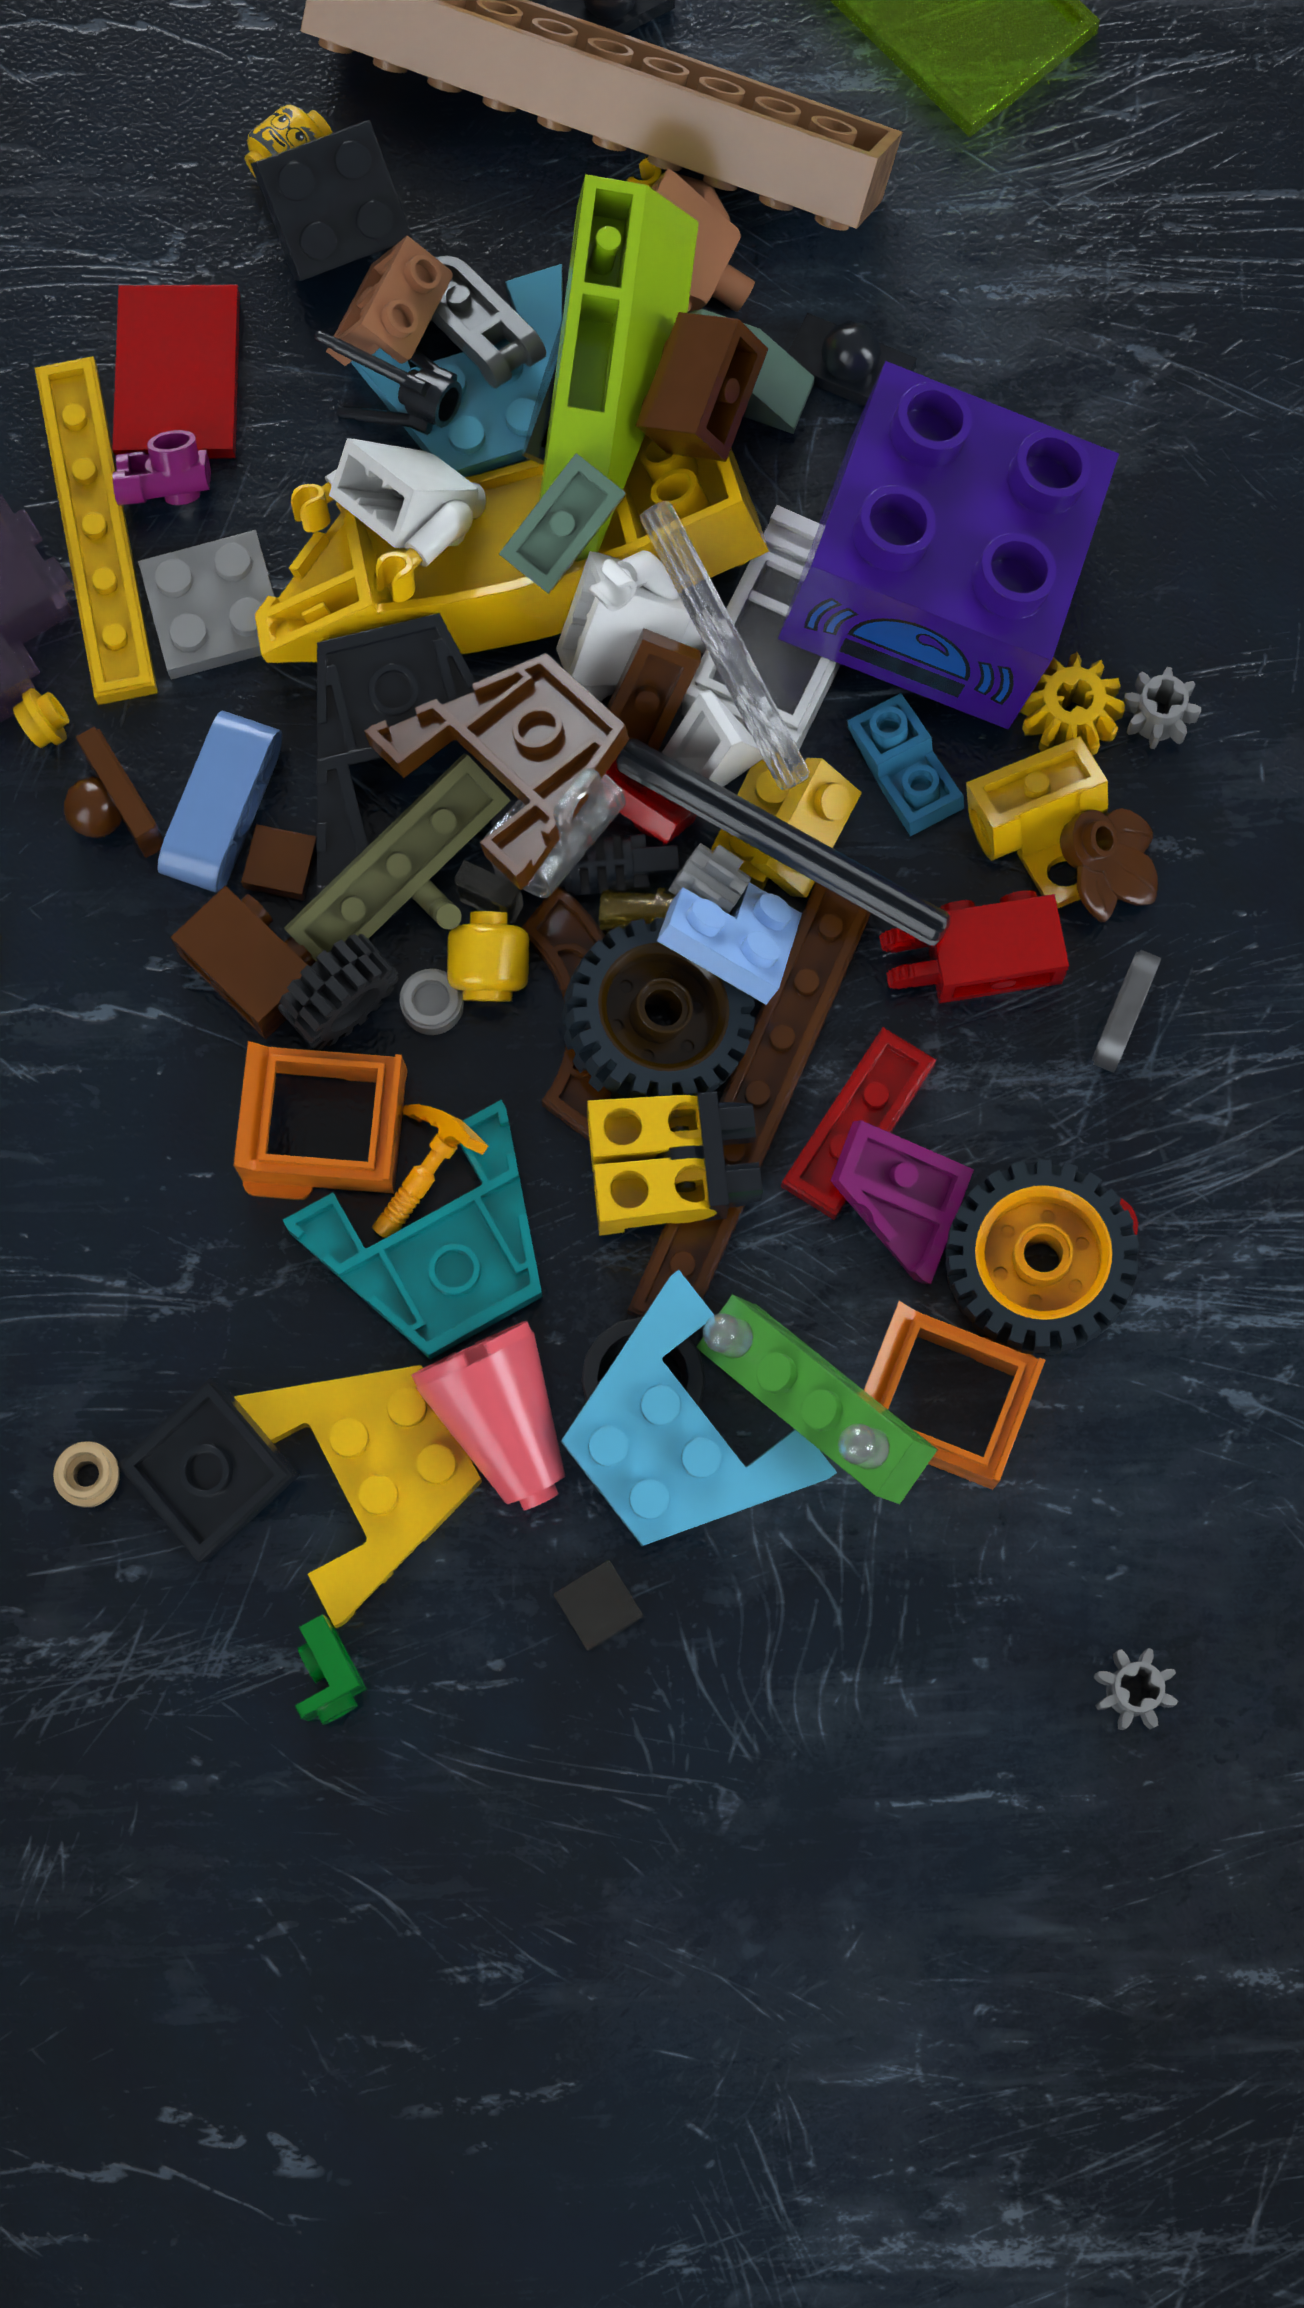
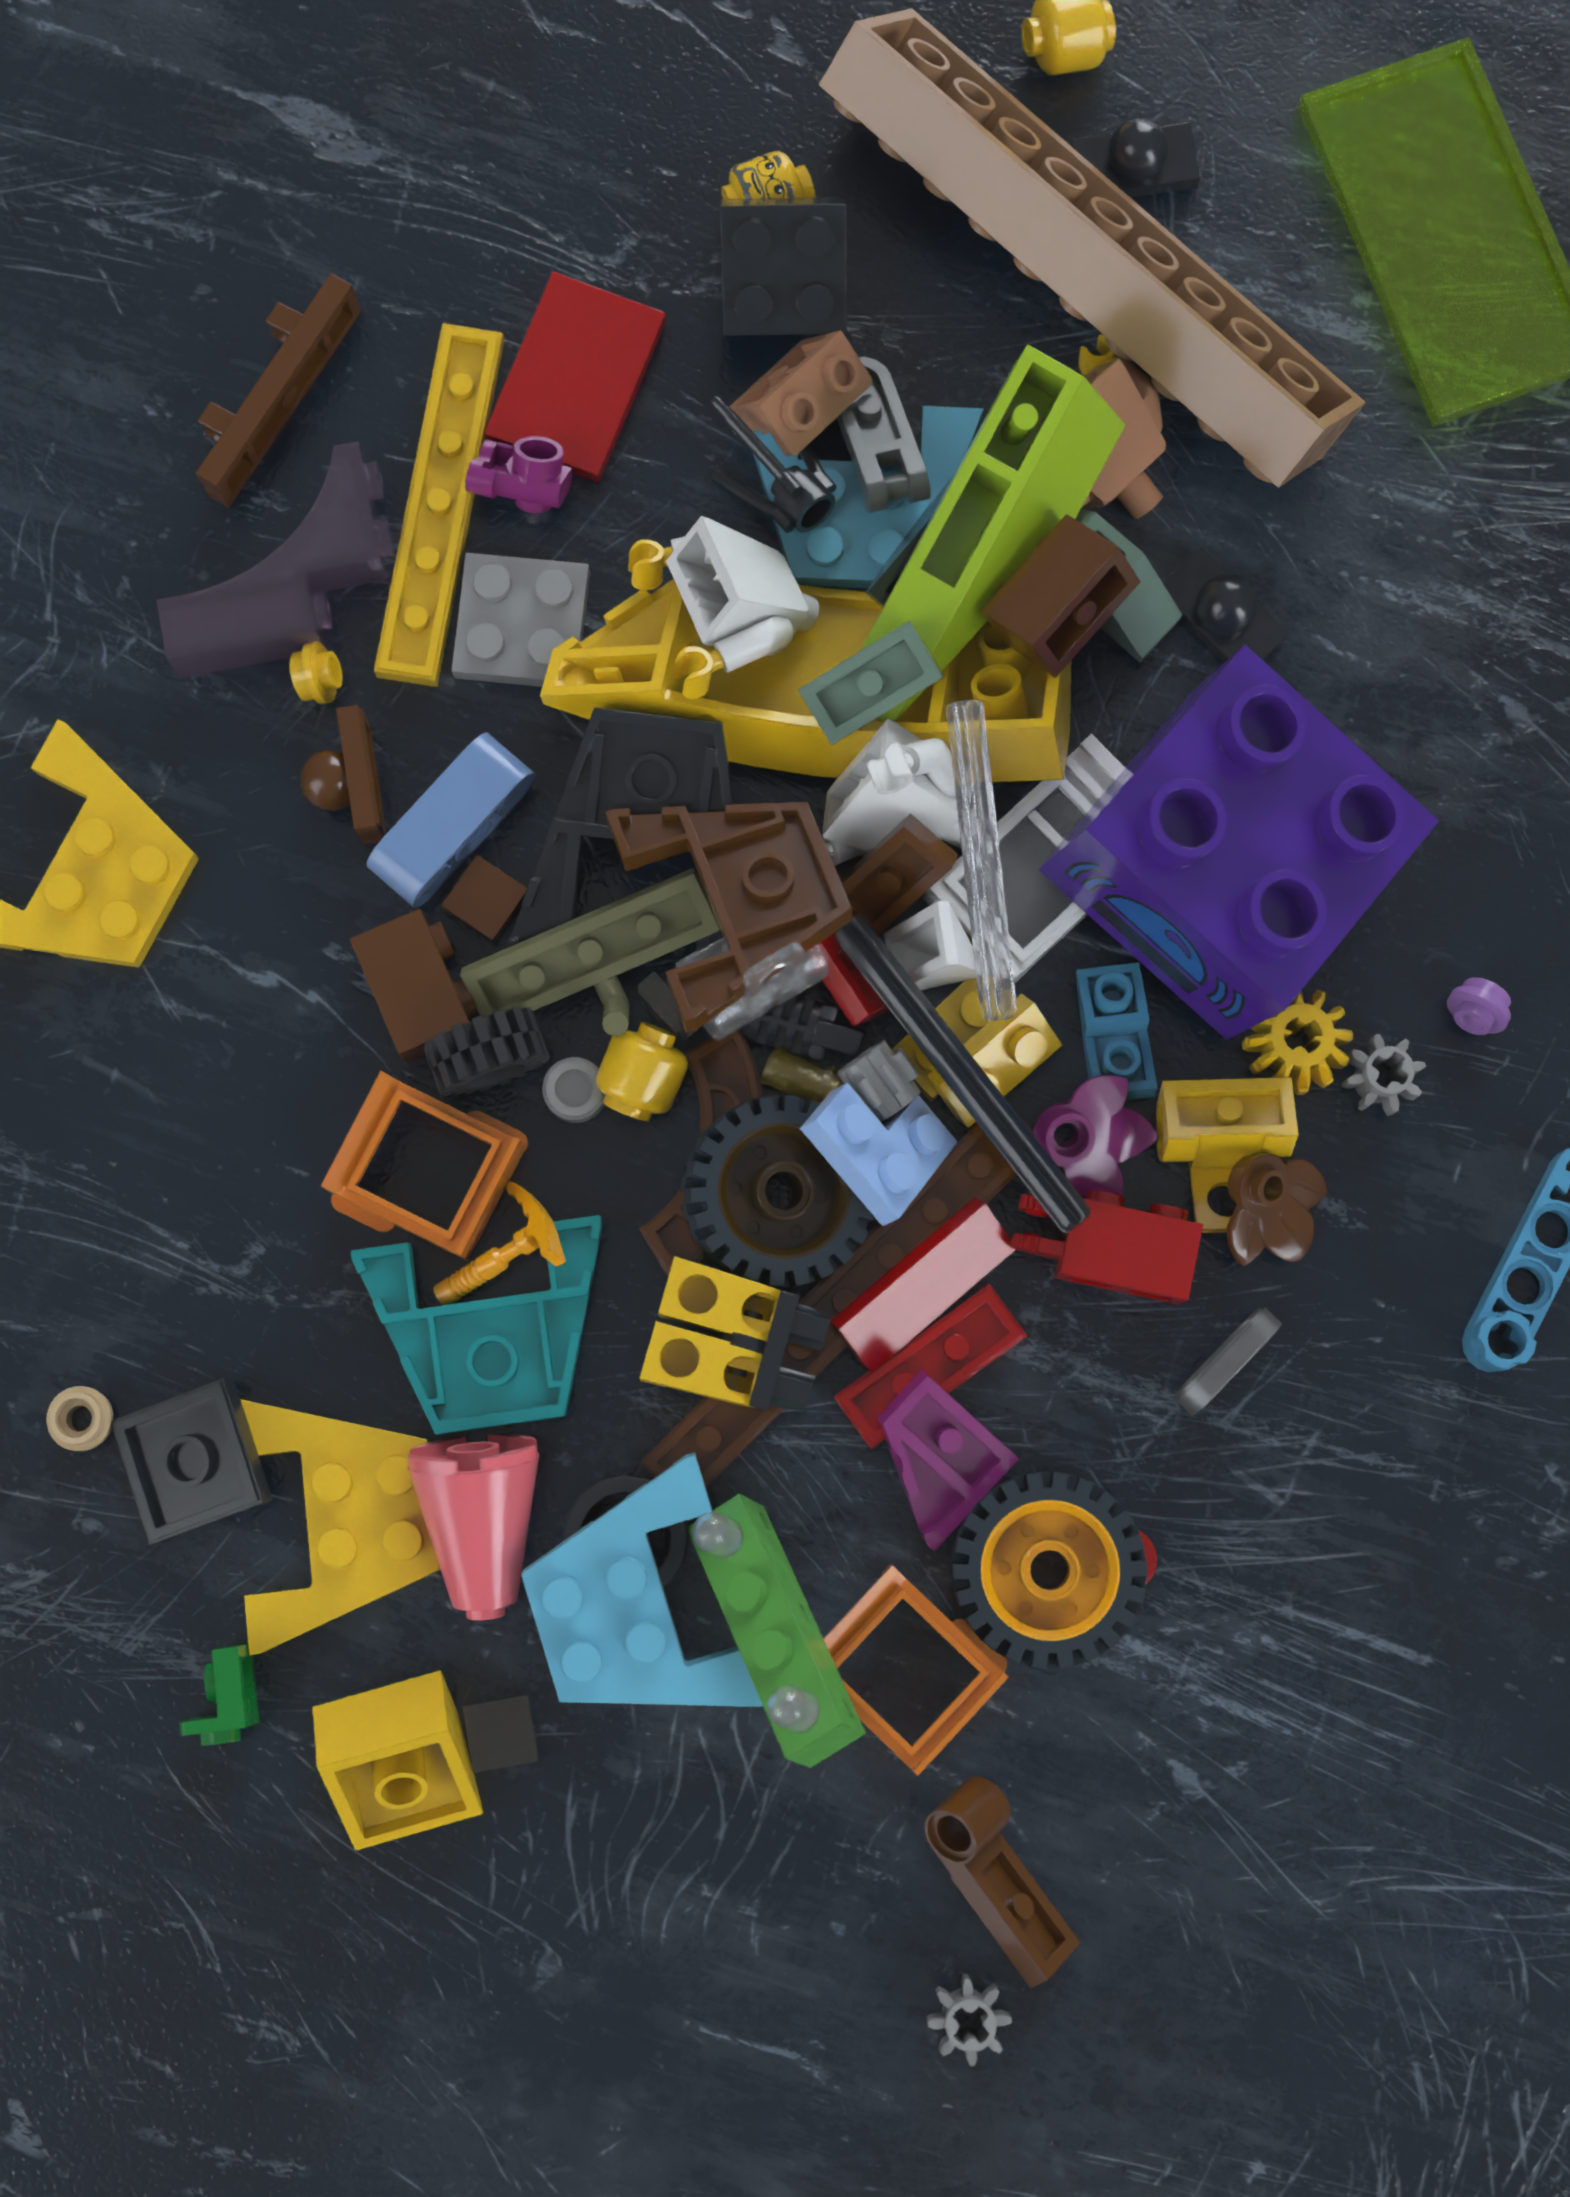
camera: 20 degrees right, 5 degrees up
none -> yellow slope [312,1670,483,1851]
none -> tile [830,1197,1015,1373]
none -> reddish brown plate [925,1777,1080,1988]
none -> magenta plate [1033,1075,1158,1197]
none -> medium lavender plate [1447,978,1511,1035]

